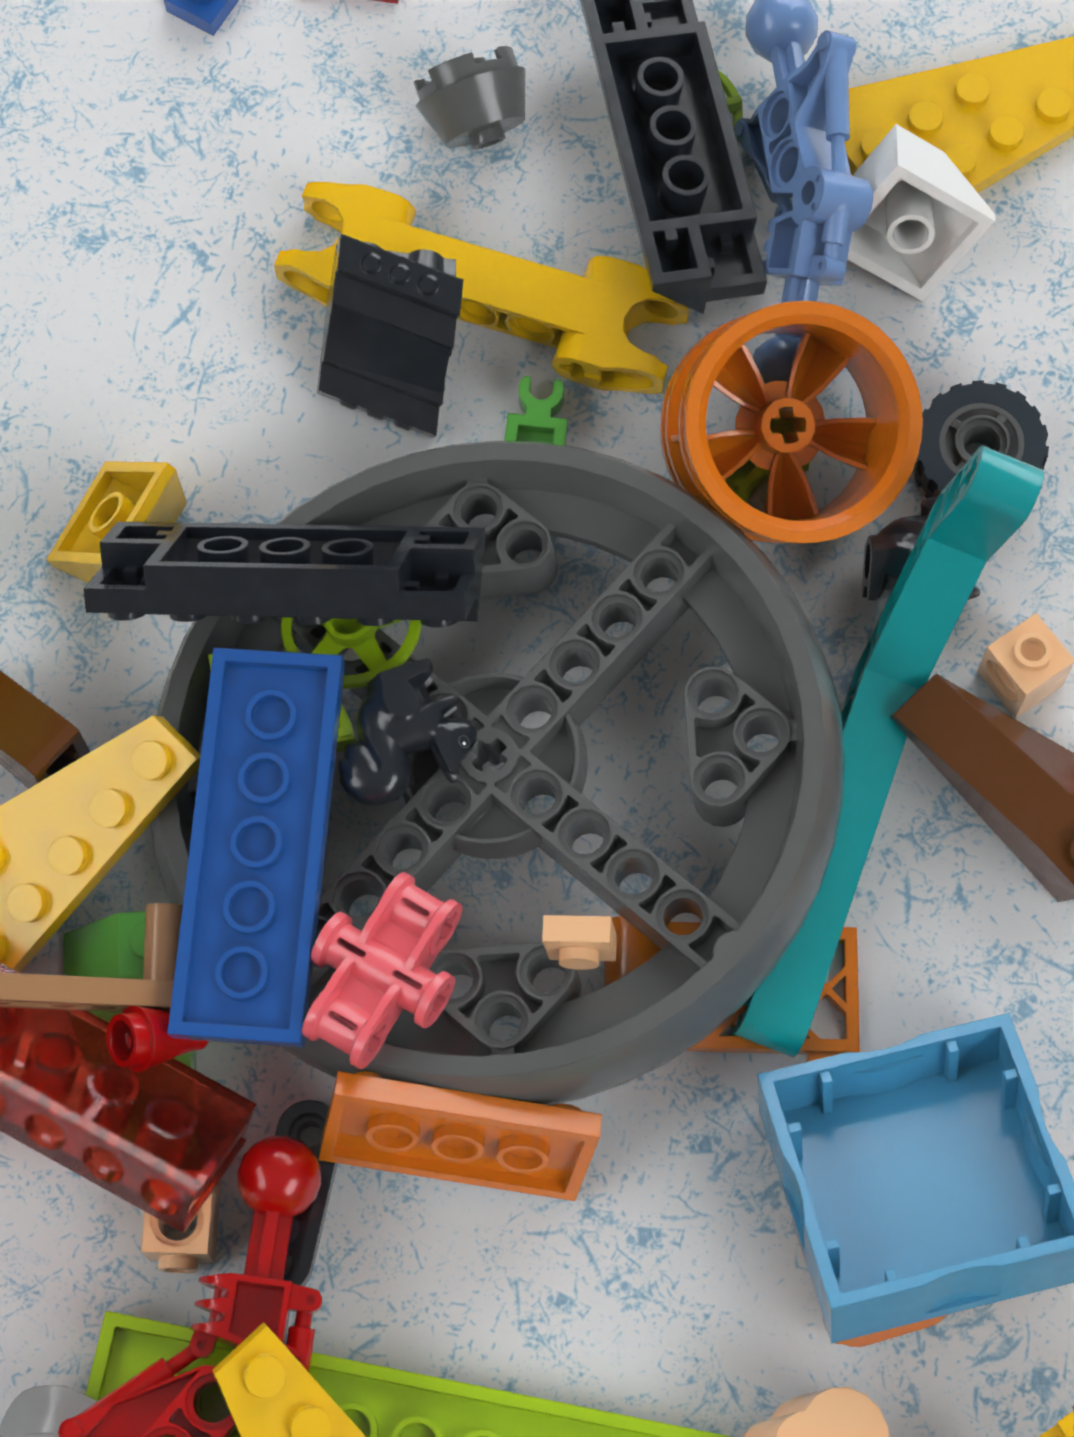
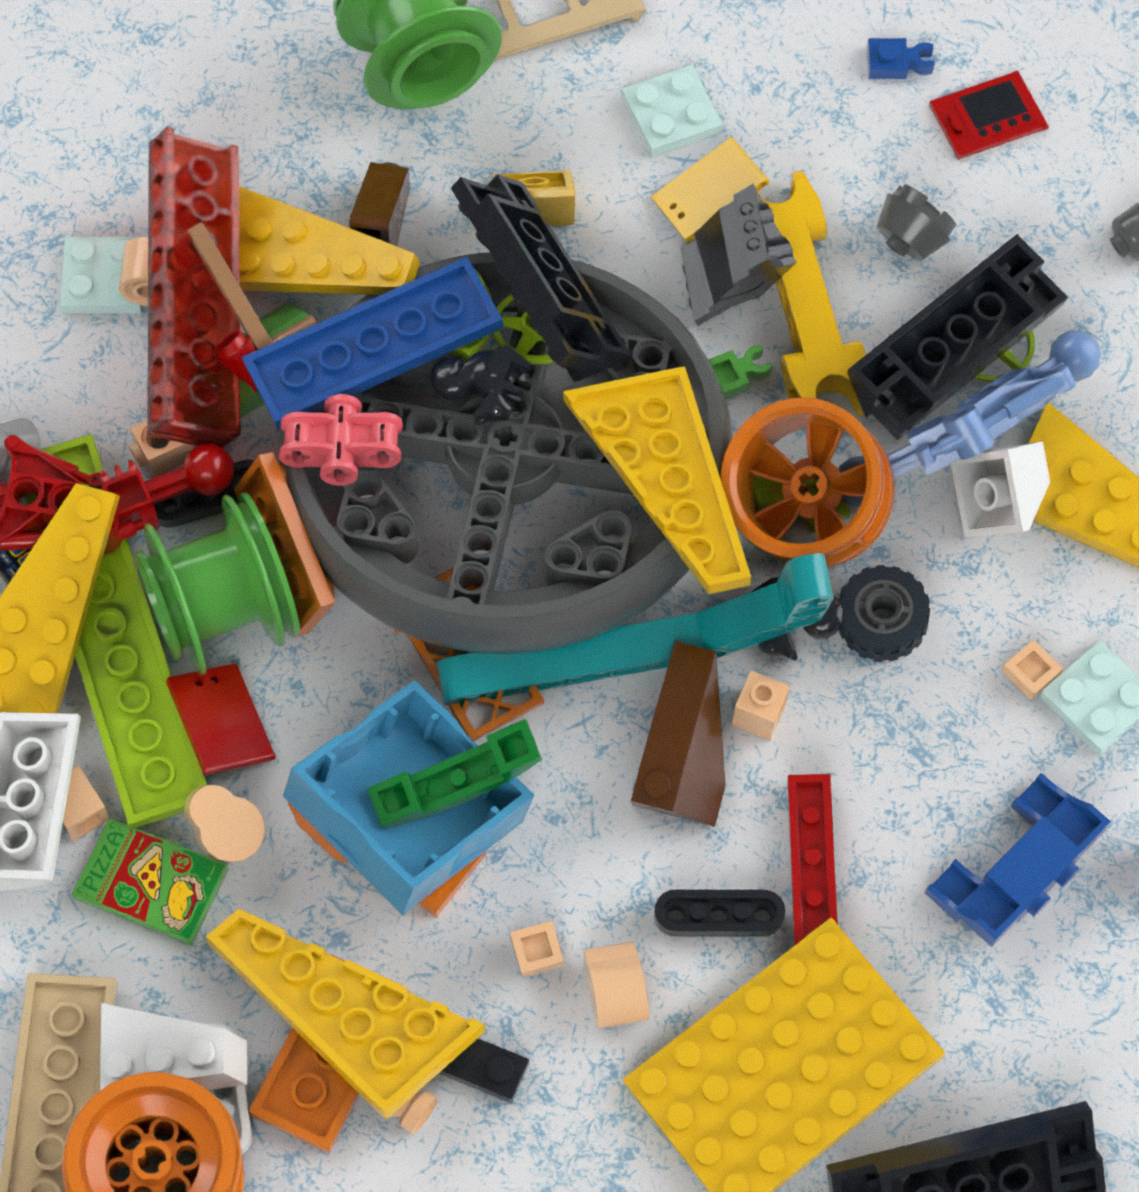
camera: 55 degrees right, 5 degrees down
light nougat plate [542,915,617,970] -> none
none -> bright green wheel [135,492,300,676]
none -> red container [166,663,276,776]
none -> green slope [367,719,542,829]
none -> yellow wing [563,366,751,594]
none -> light aqua plate [621,65,723,158]
none -> yellow container [650,137,769,243]

